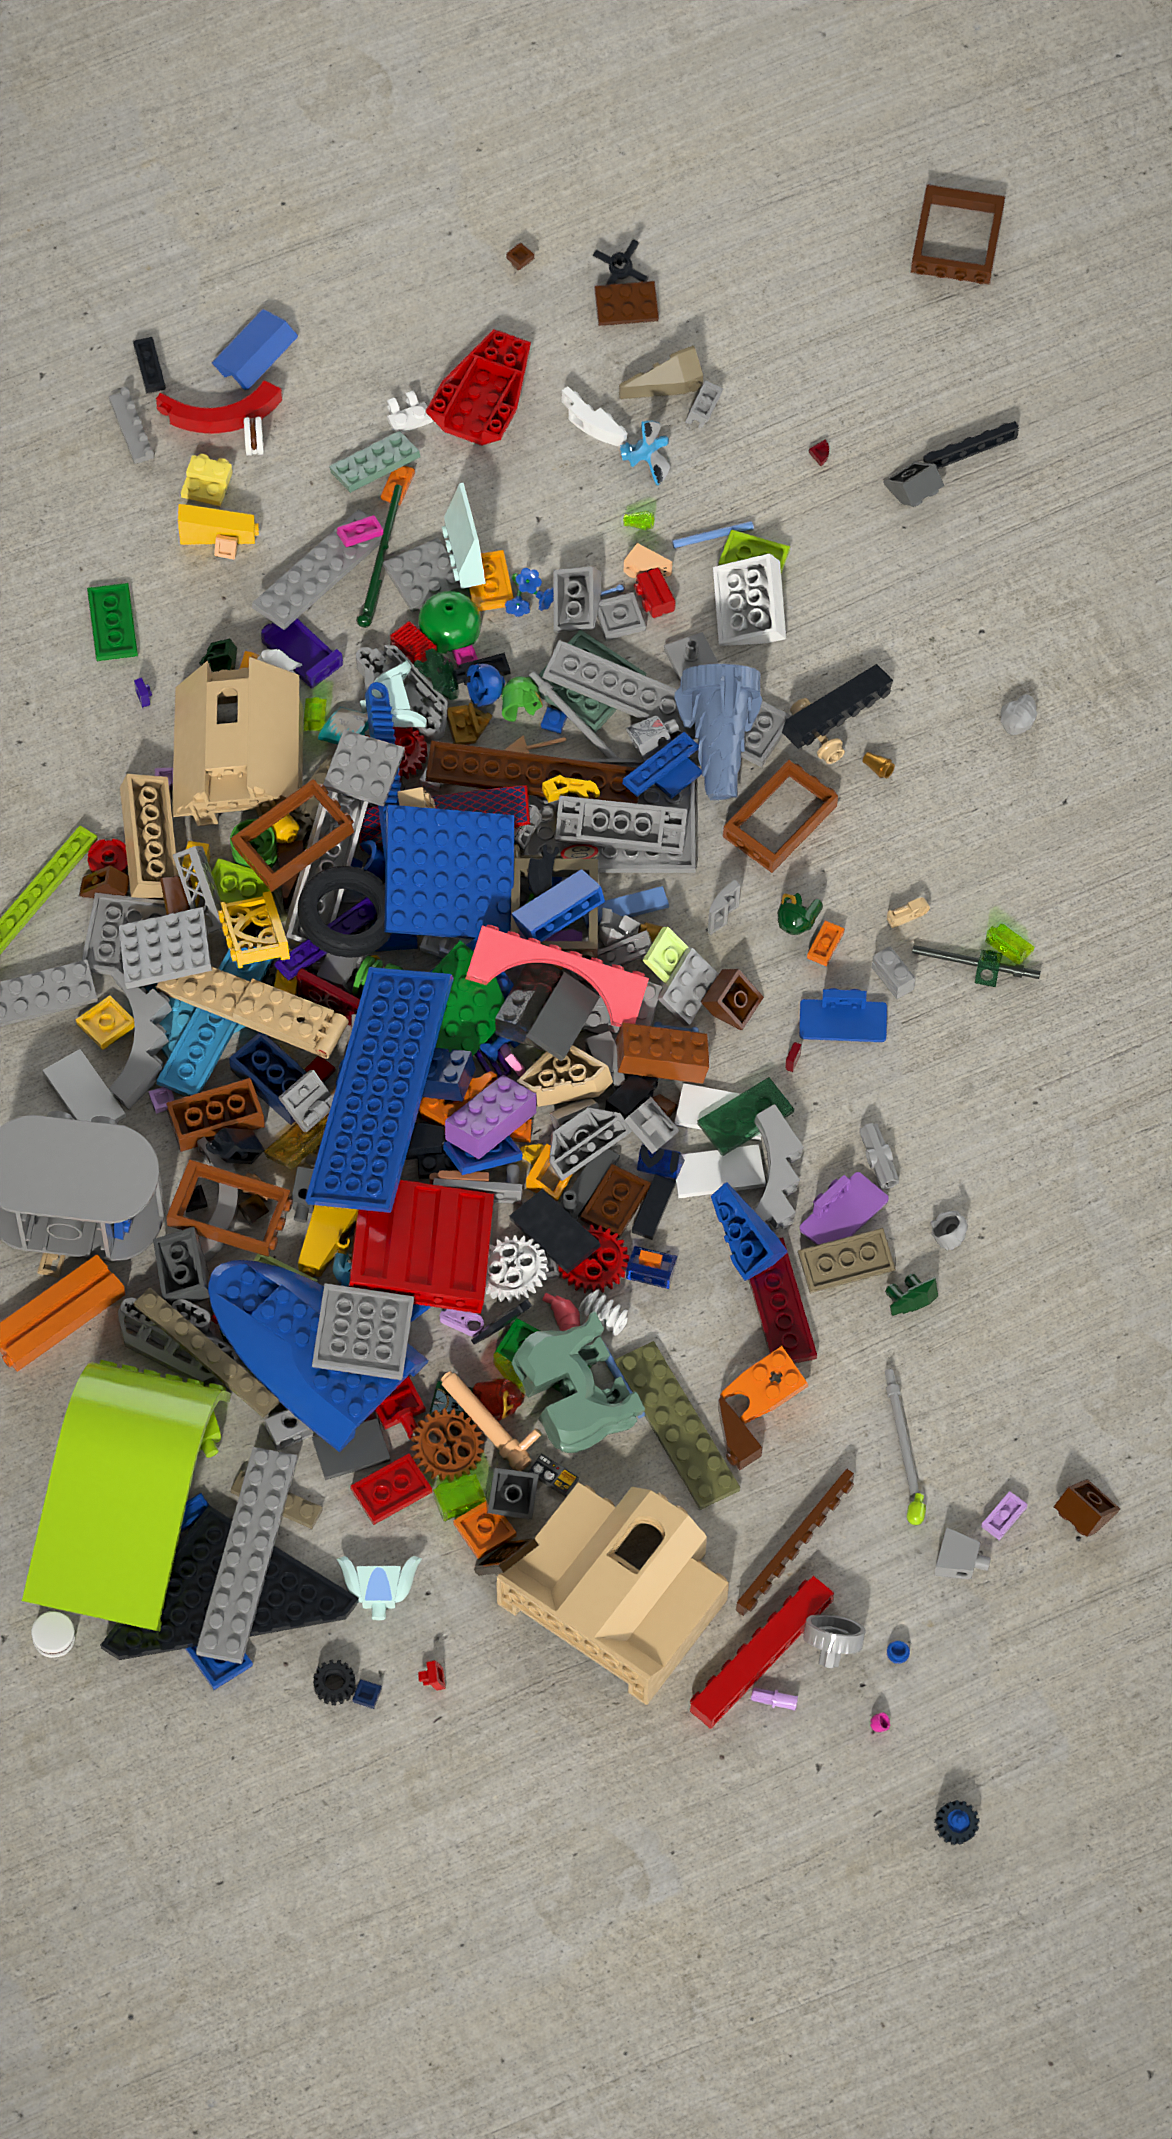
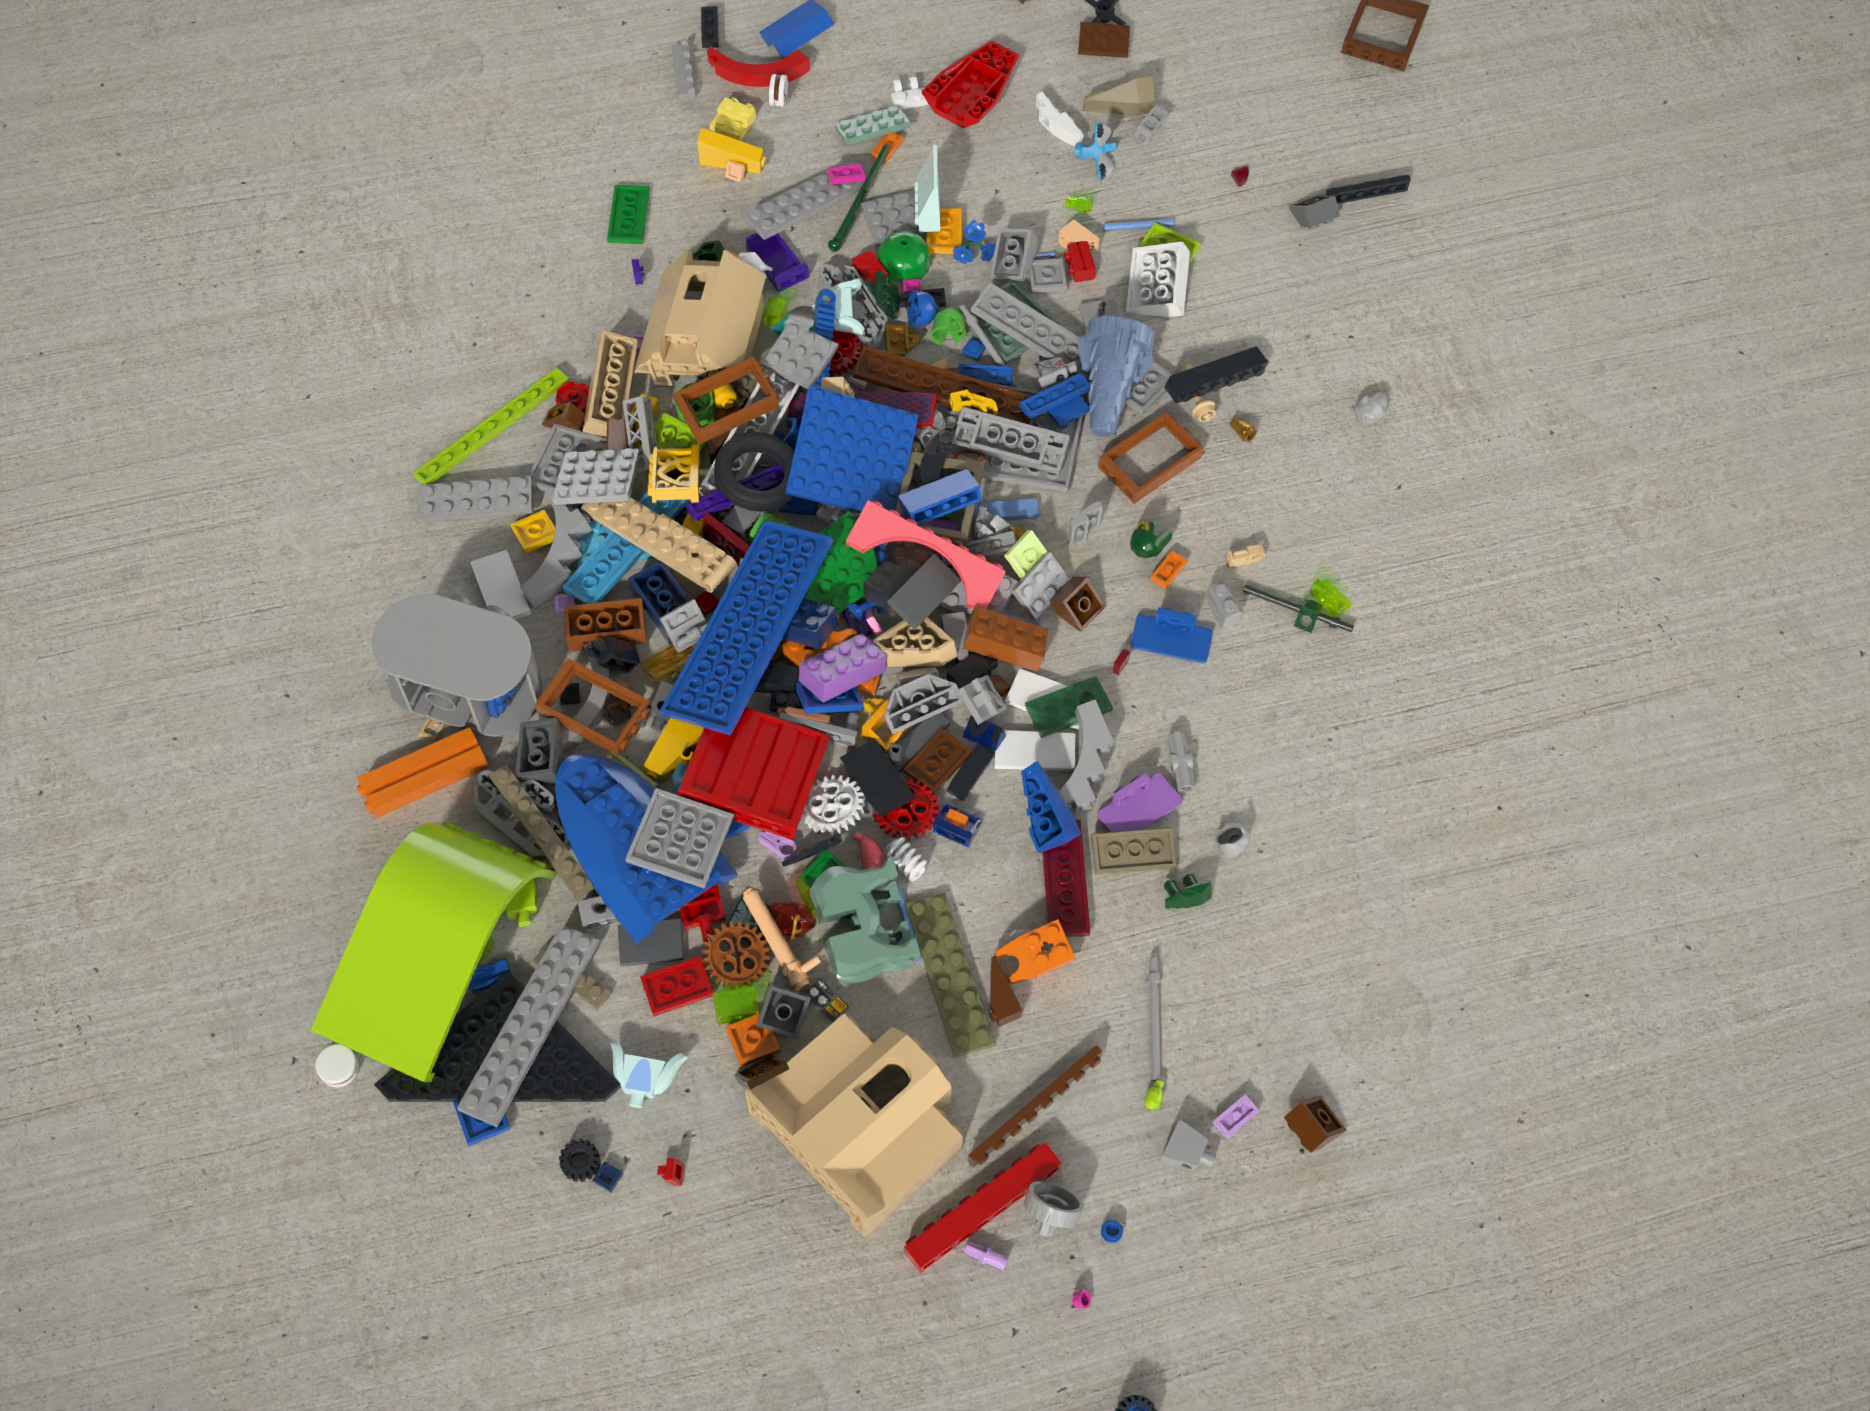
camera: 10 degrees right, 0 degrees up
none -> blue tile [958,363,1013,386]

